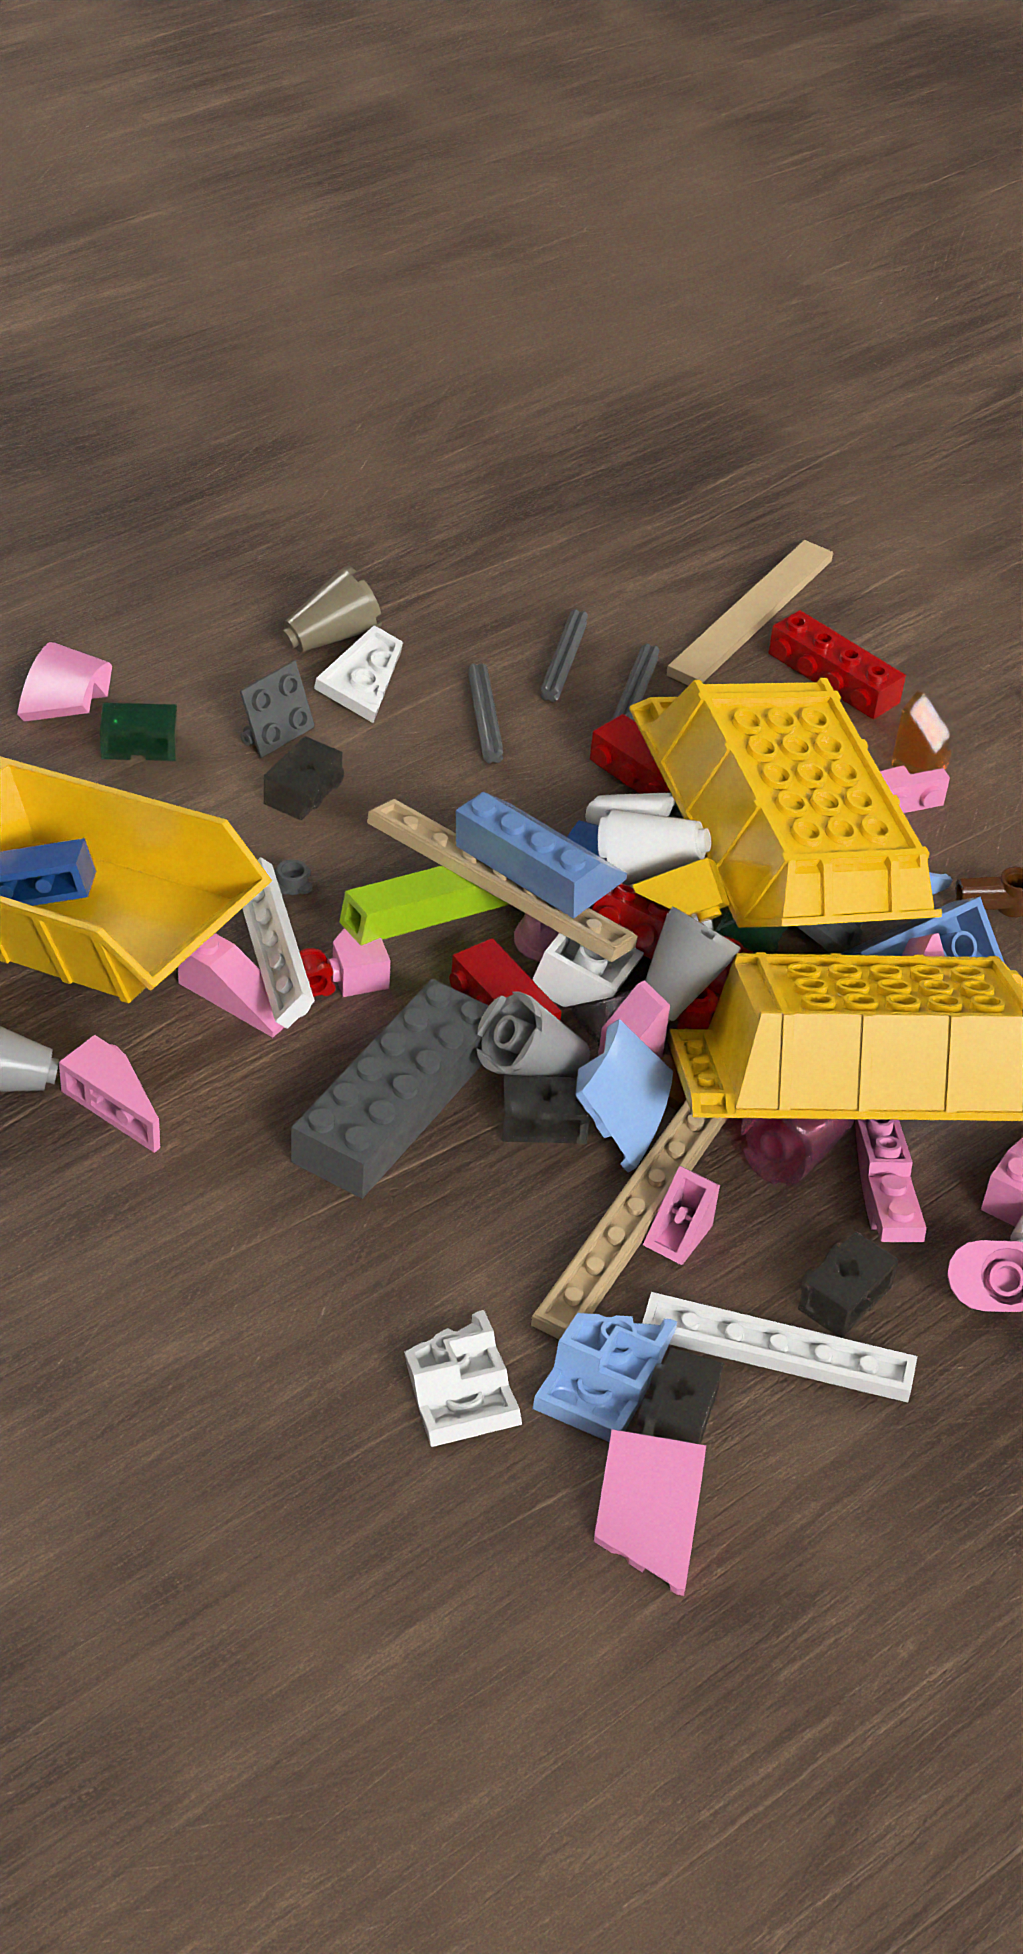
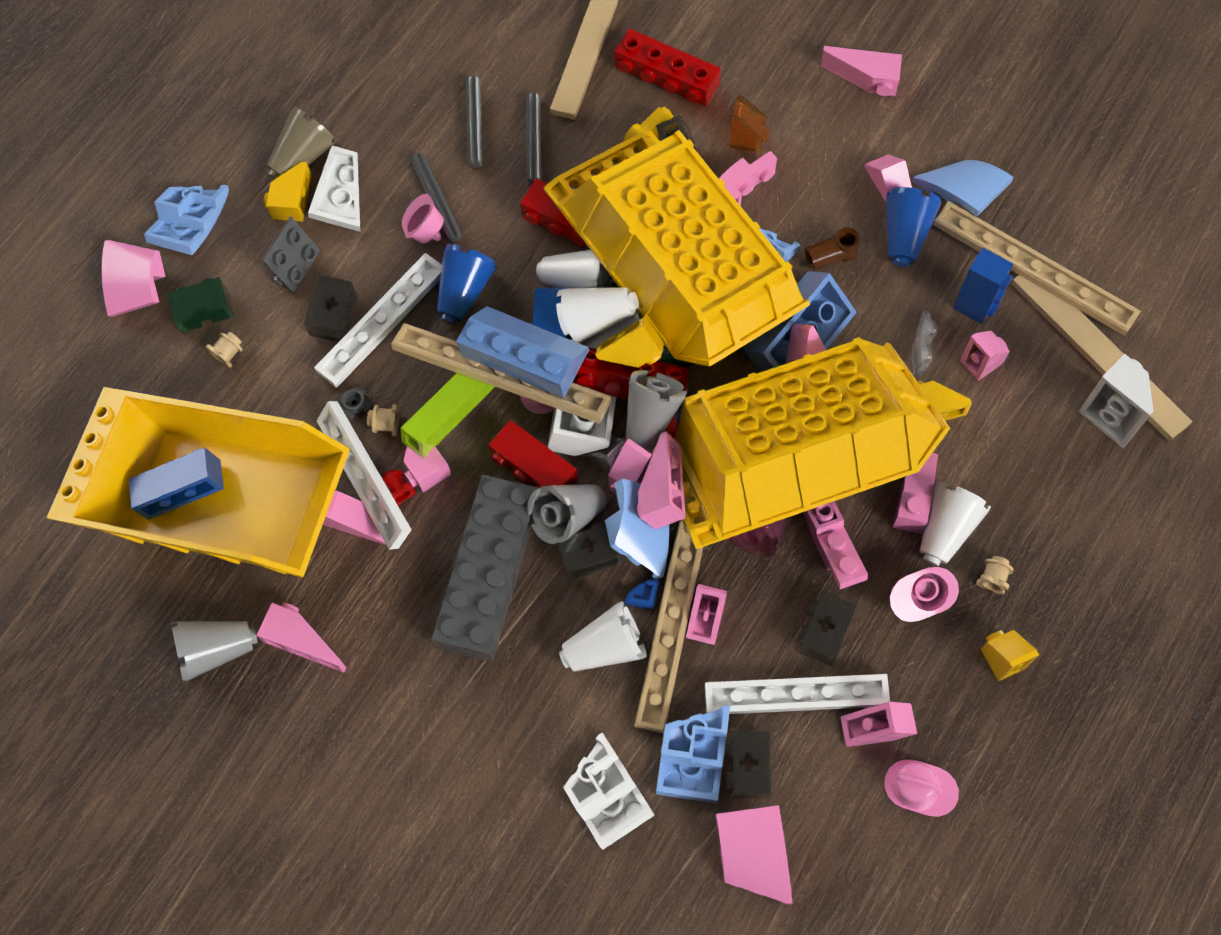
camera: 10 degrees left, 25 degrees up
none -> light blue slope [144,185,229,255]
none -> tan brick [205,332,243,369]
none -> yellow slope [264,162,312,222]
none -> white plate [314,253,442,388]
none -> tan brick [367,404,400,437]
none -> bright pink piece [402,194,444,244]
none -> blue cone [436,244,497,325]
none -> white cone [559,602,647,672]
none -> blue tile [625,579,660,611]
none -> bright pink slope [637,431,686,529]
none -> bright pink slope [840,702,917,747]
none -> bright pink piece [884,759,959,817]

